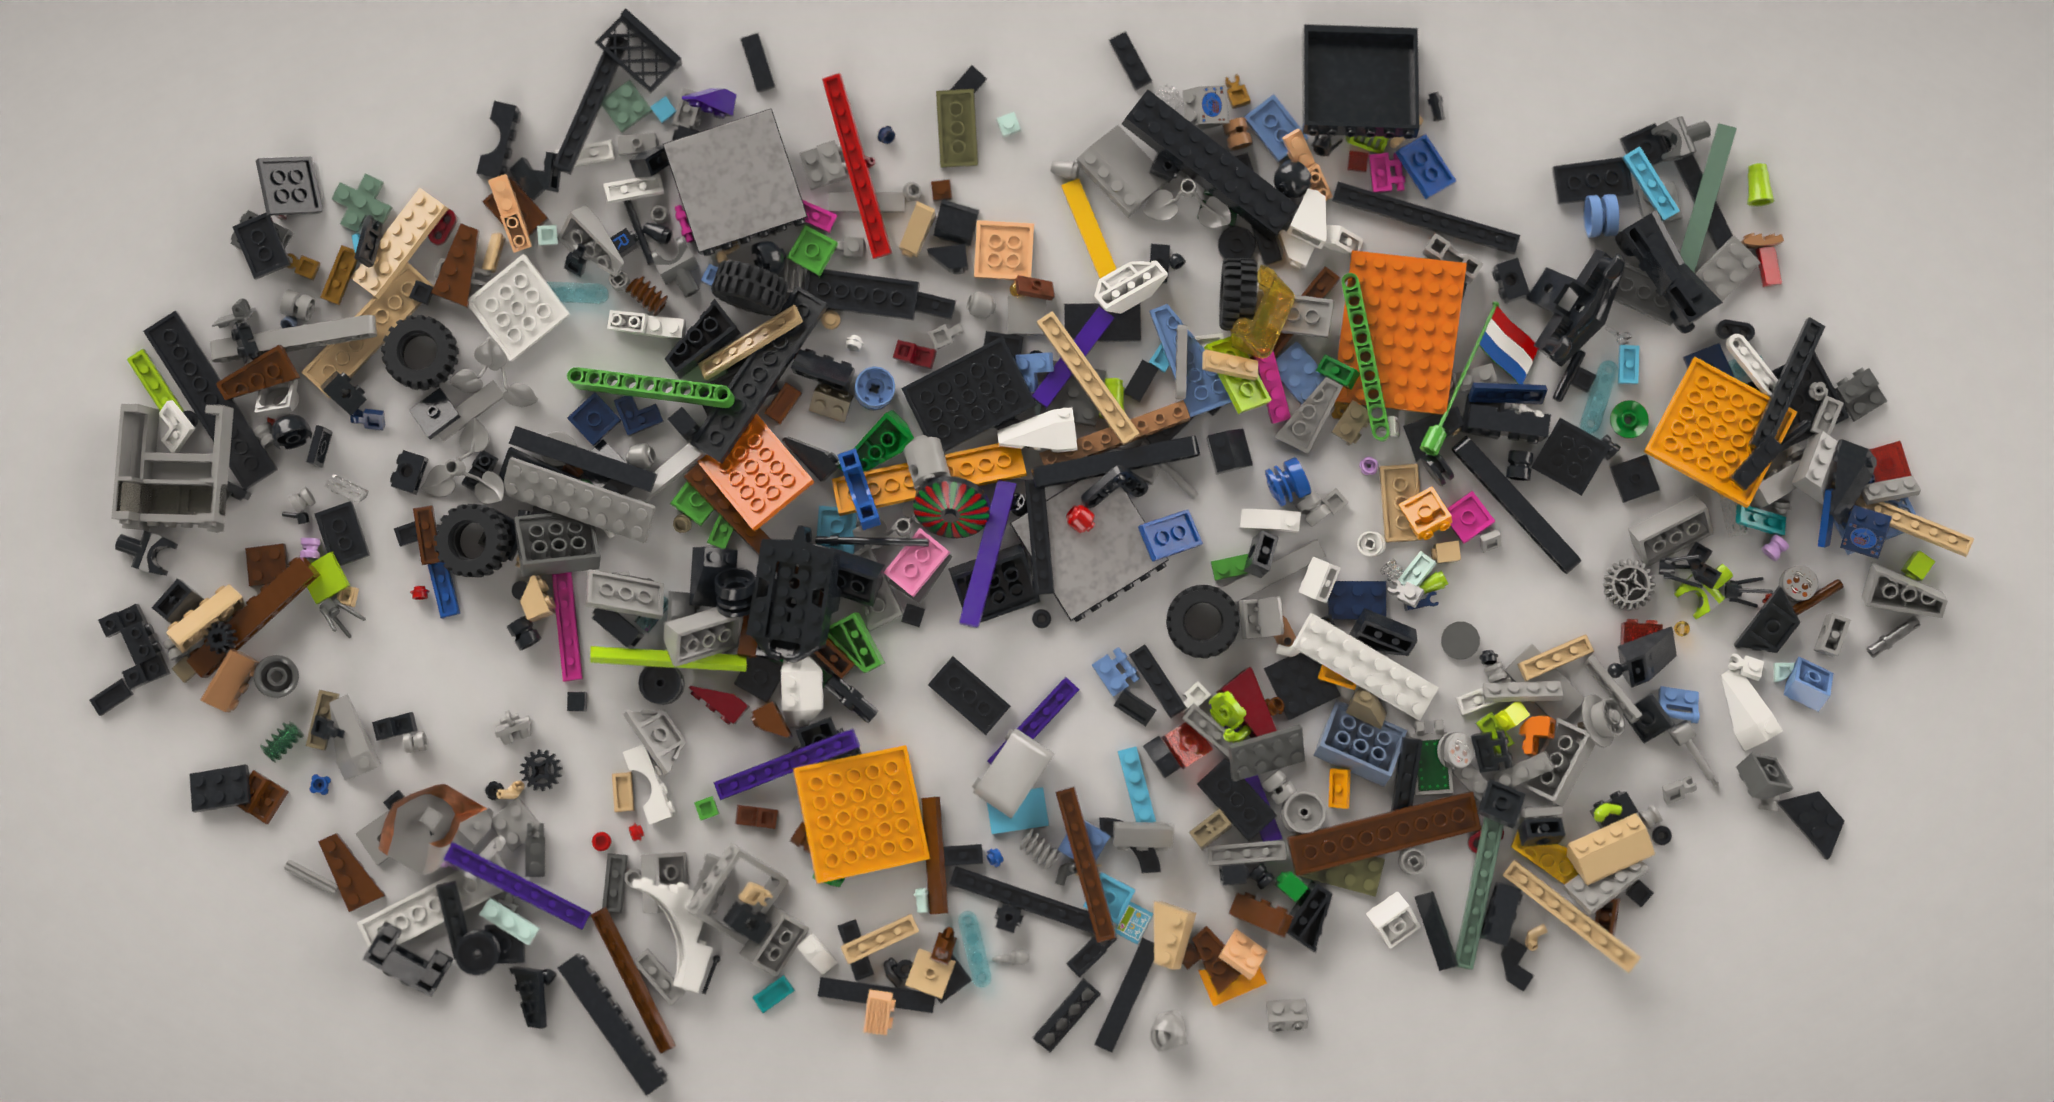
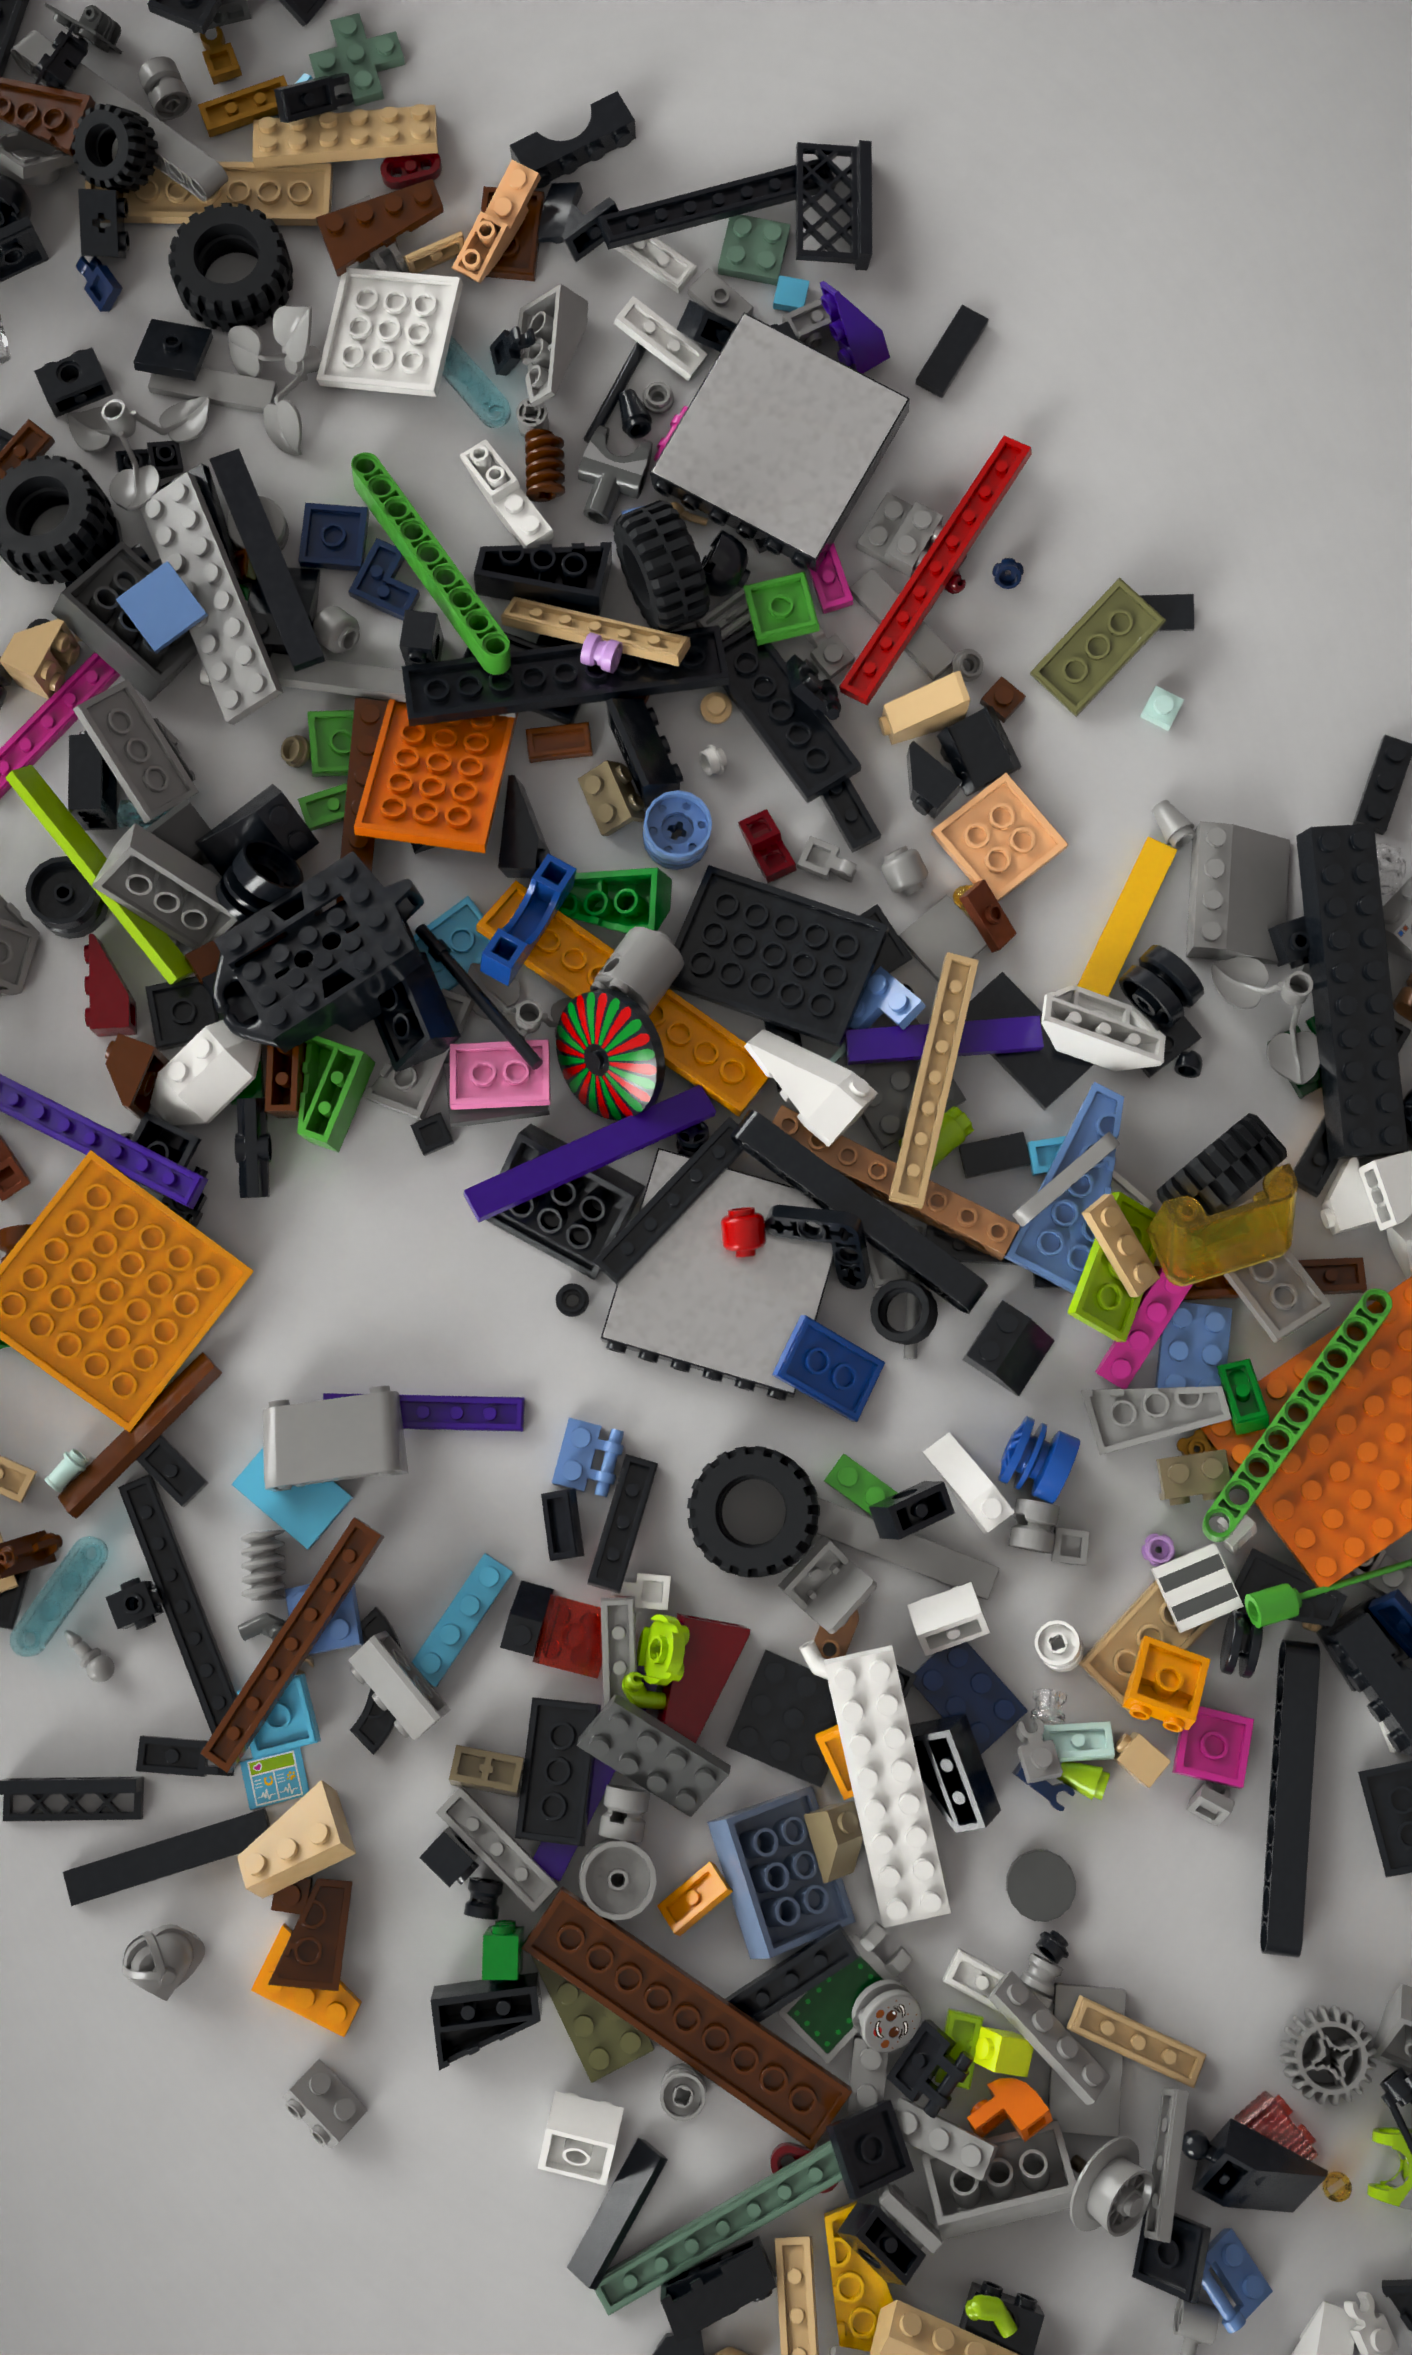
camera: 50 degrees right, 5 degrees down
sand blue hinge [280,316,298,329] -> none
black tile [409,280,434,306] -> none
light aqua plate [537,225,558,246] -> none
black brick [610,228,638,258] -> none
black plate [928,656,1011,735] -> none
blue plate [987,848,1004,868] -> none
black tile [1218,226,1256,259] -> none
light nougat plate [1219,929,1267,980] -> none
reddish brown brick [1228,891,1294,938] -> none
reddish brown plate [1265,697,1284,716] -> none
black wheel [1506,450,1533,481] -> none
none -> black tyre [72,104,158,193]
none -> medium blue tile [116,561,208,653]
none -> lavender wheel [580,632,623,673]
none -> black plate [786,654,841,720]
none -> black tyre [870,1279,938,1345]
none -> black wheel [1119,945,1204,1028]
none -> tile [1151,1543,1244,1633]

